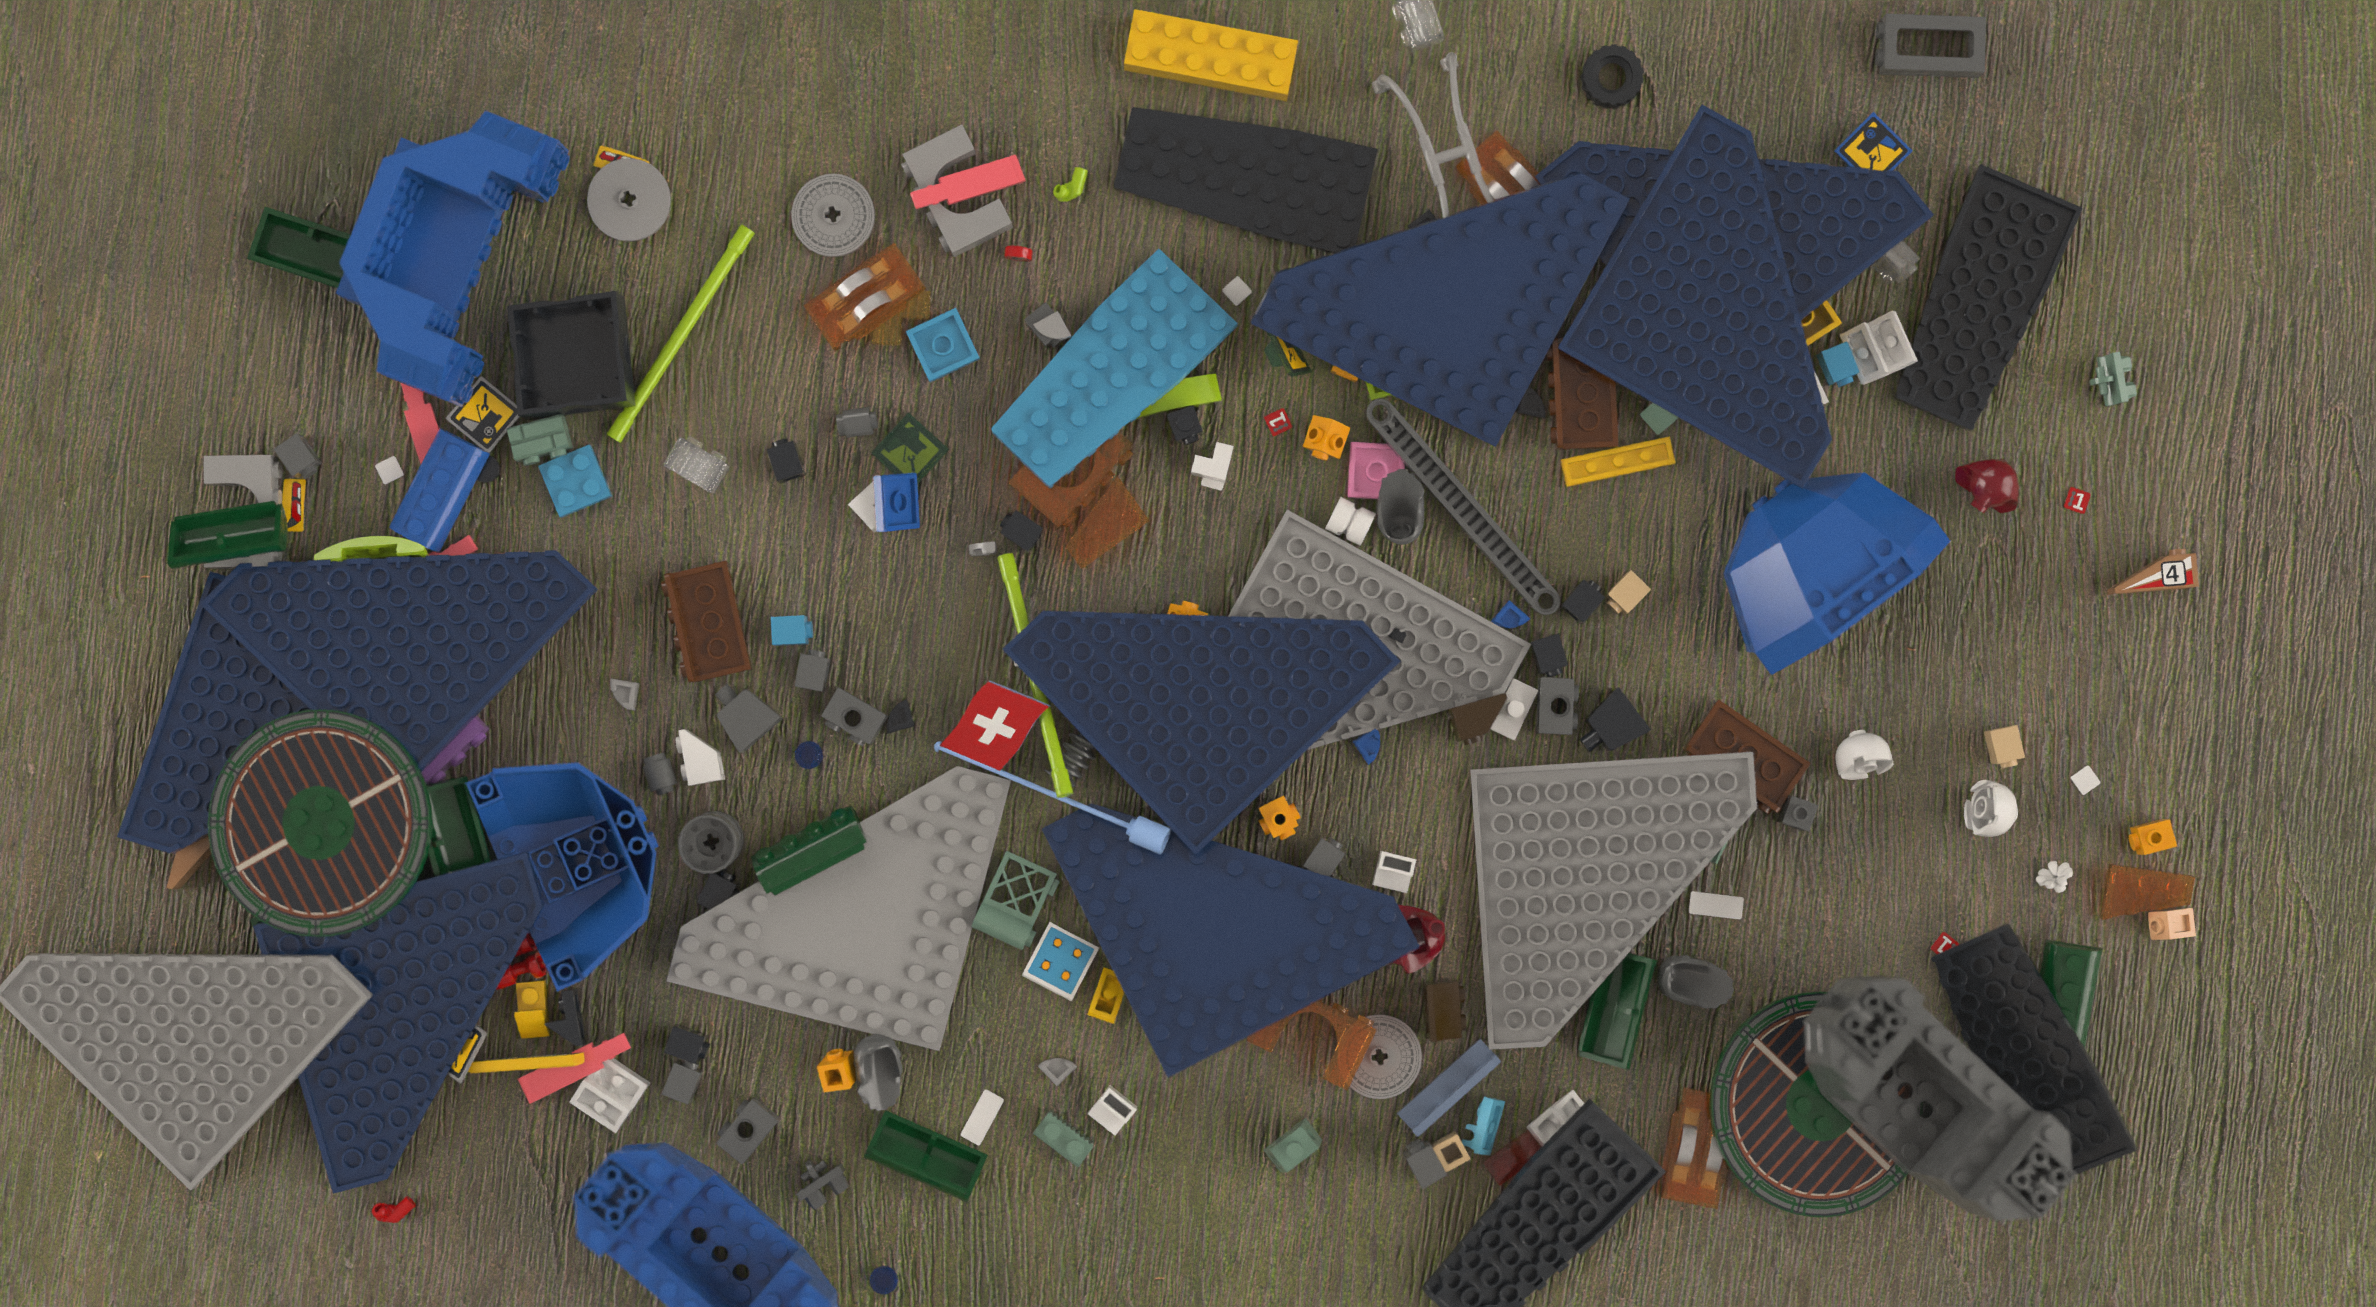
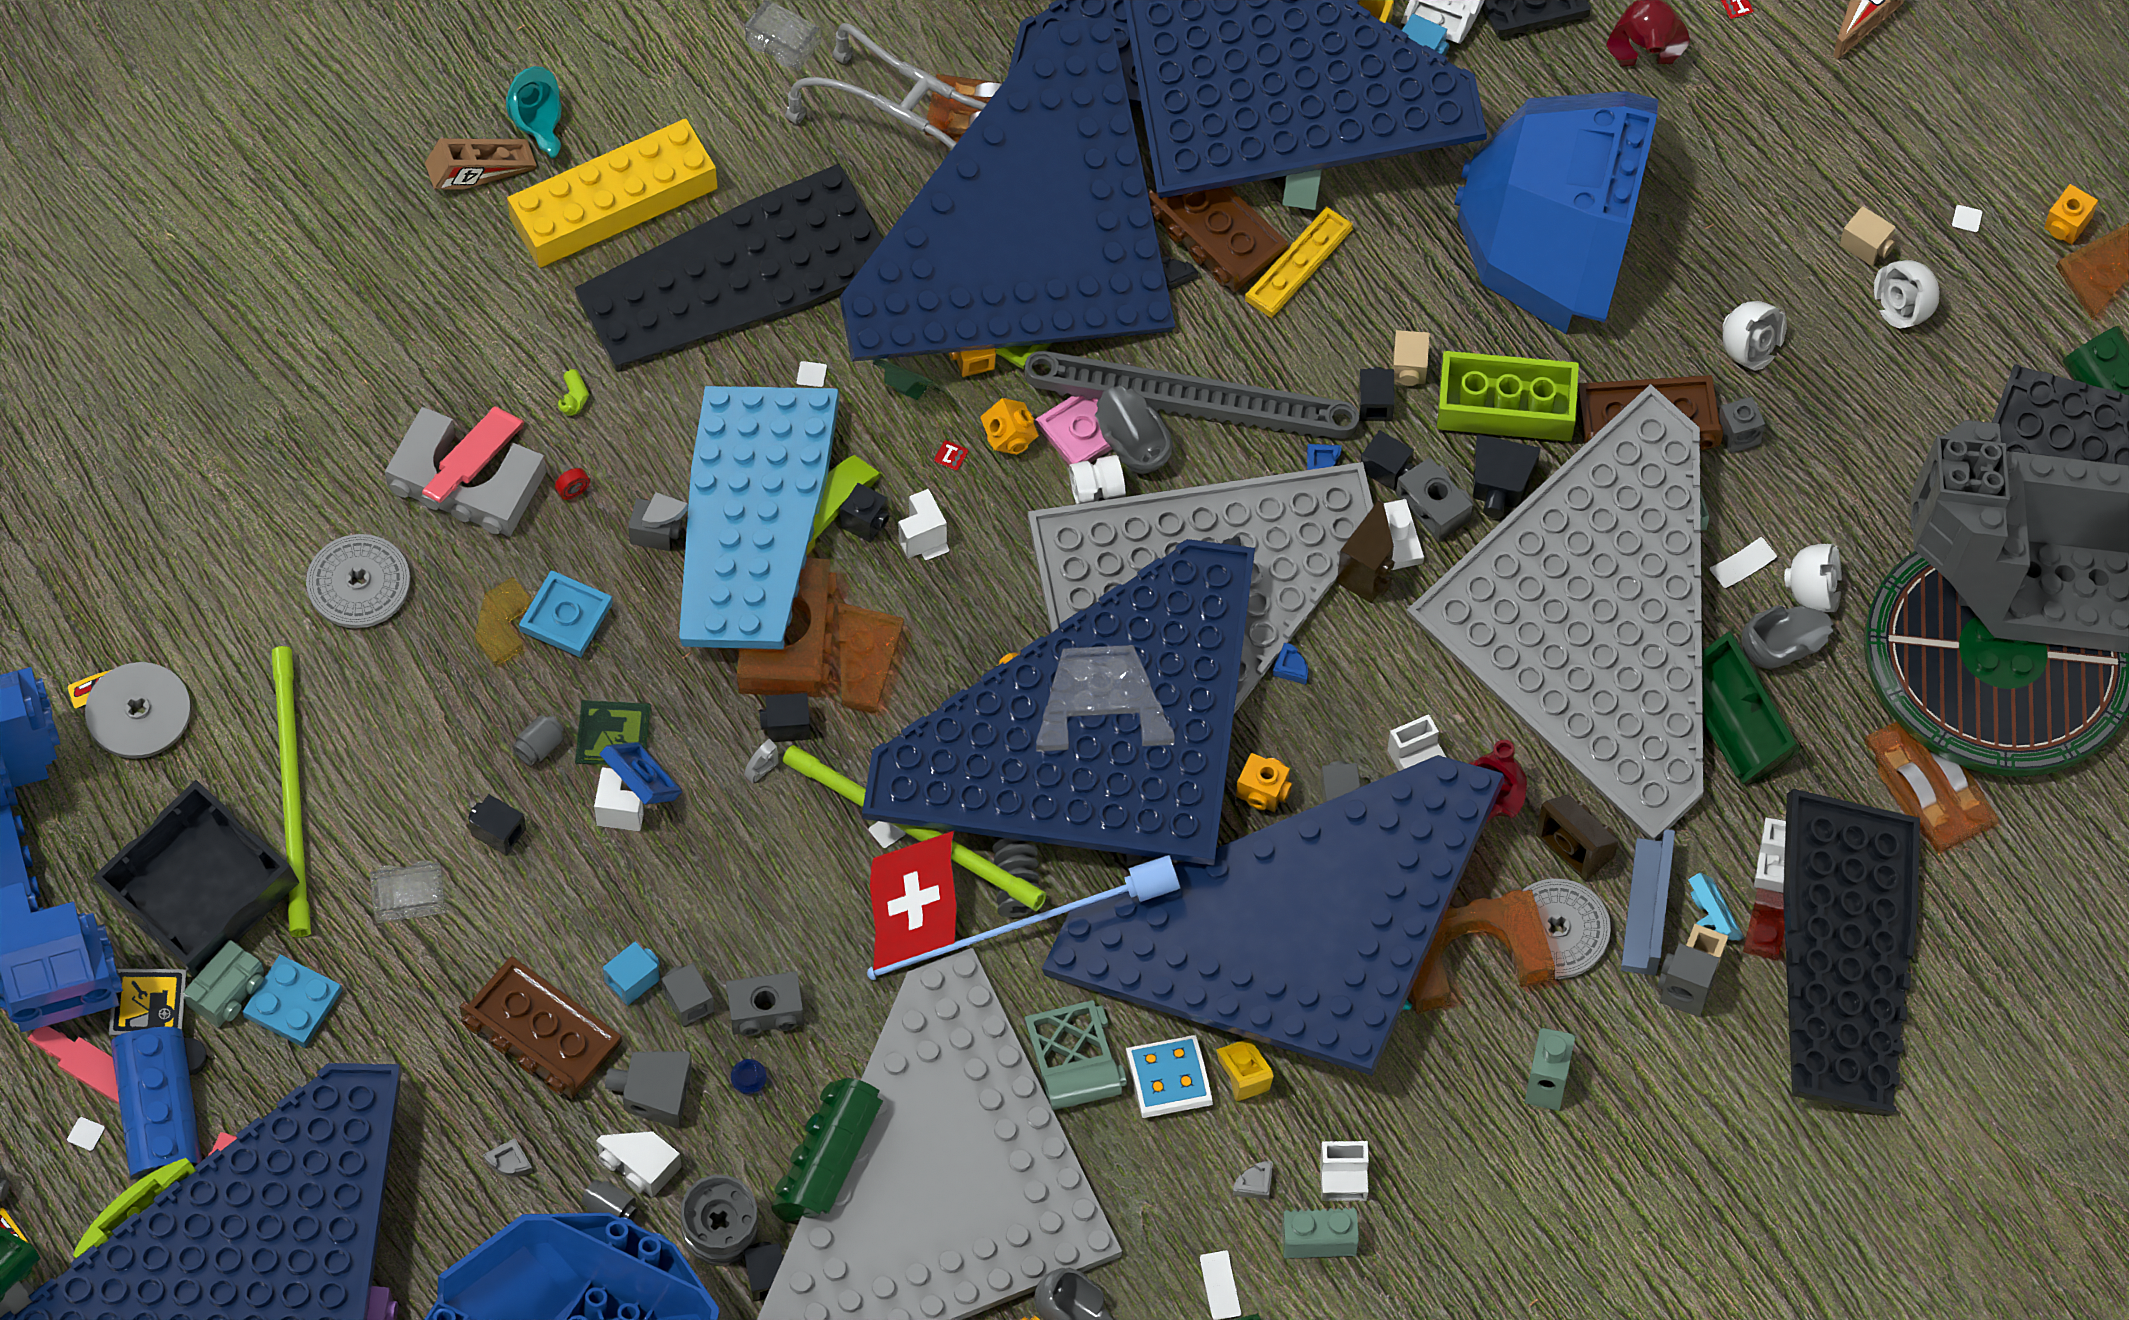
camera: 40 degrees left, 25 degrees down
clear orange piece [803,242,926,351] -> none
black tile [887,699,915,734] -> none
white plant [2036,861,2073,893] -> none
none -> clear wing [1036,645,1174,751]
none -> lime brick [1436,351,1579,441]
none -> white cylinder [1785,544,1842,612]

